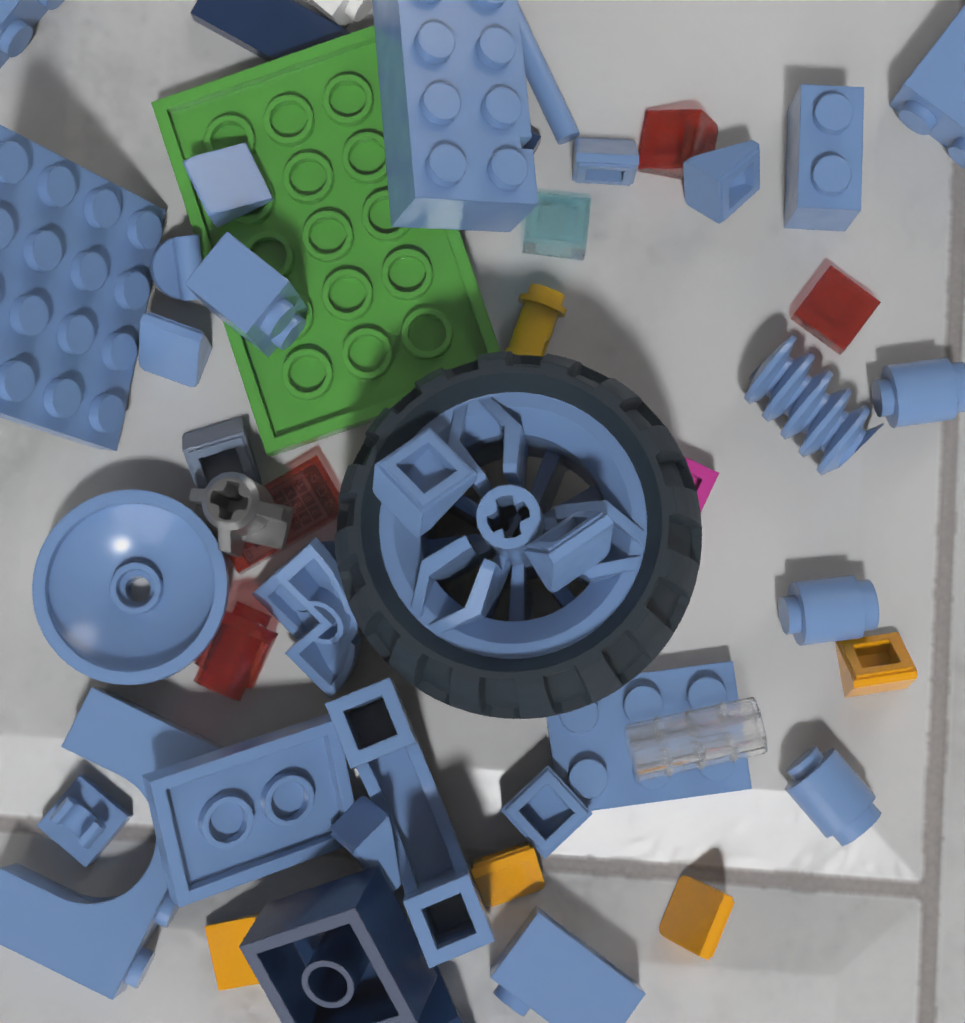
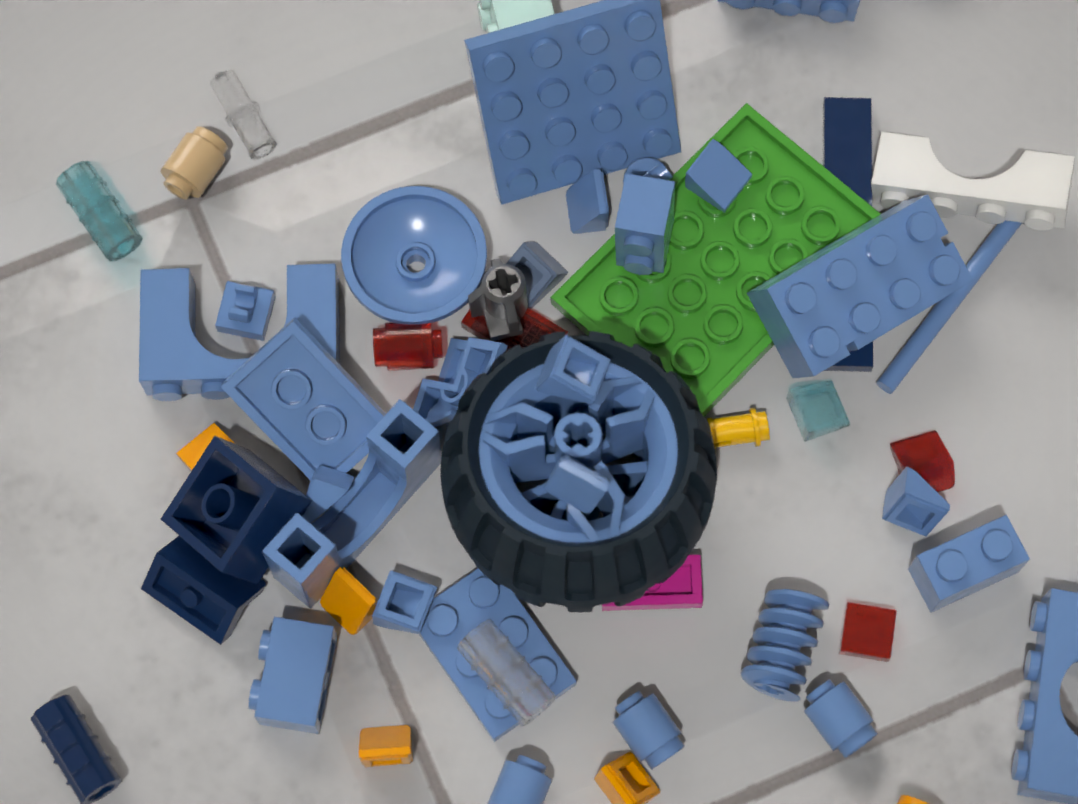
camera: 65 degrees right, 10 degrees down
medium blue slope [572,137,639,186] -> none

